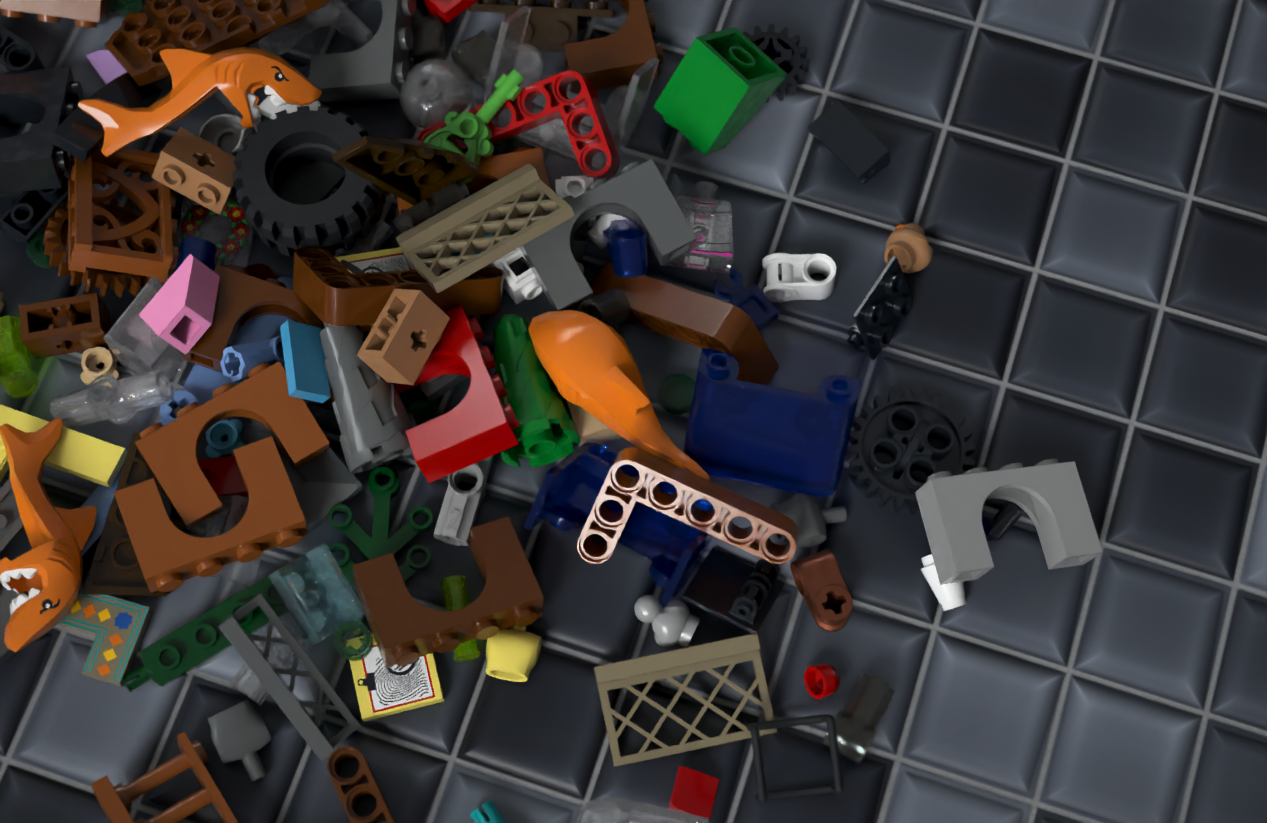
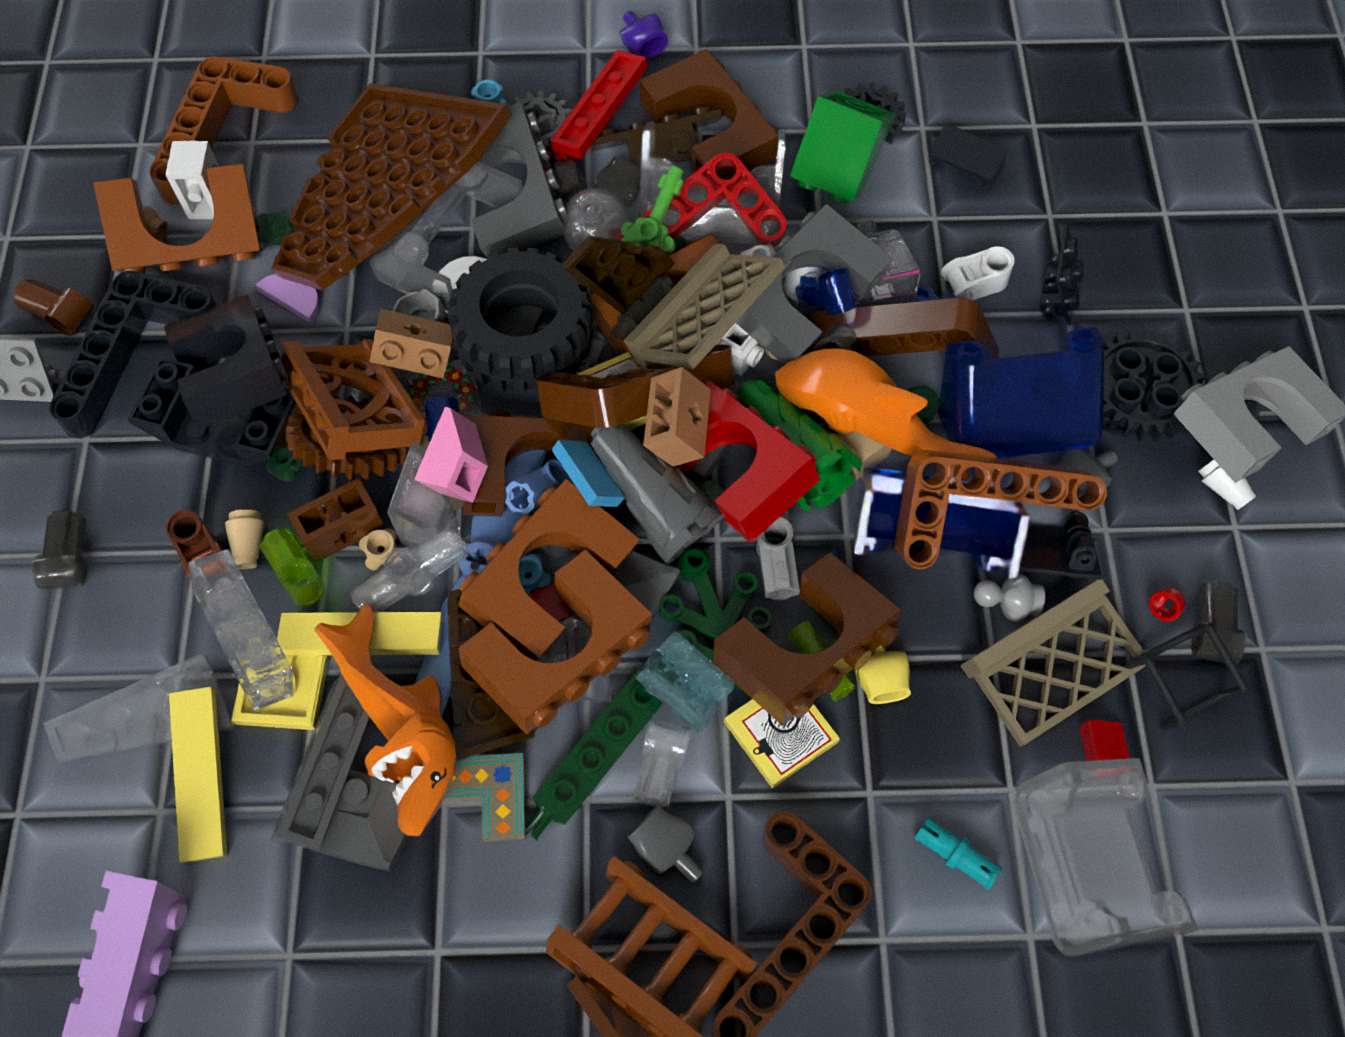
camera: 20 degrees left, 5 degrees down
black slope [50,72,161,162] -> none
orange piece [78,47,322,157] -> none
dark grey fence [218,593,361,761] -> none
clear green bush [334,620,373,661] -> none
copper piece [790,549,853,632] -> none
medium nougat animal [884,223,933,273] -> none

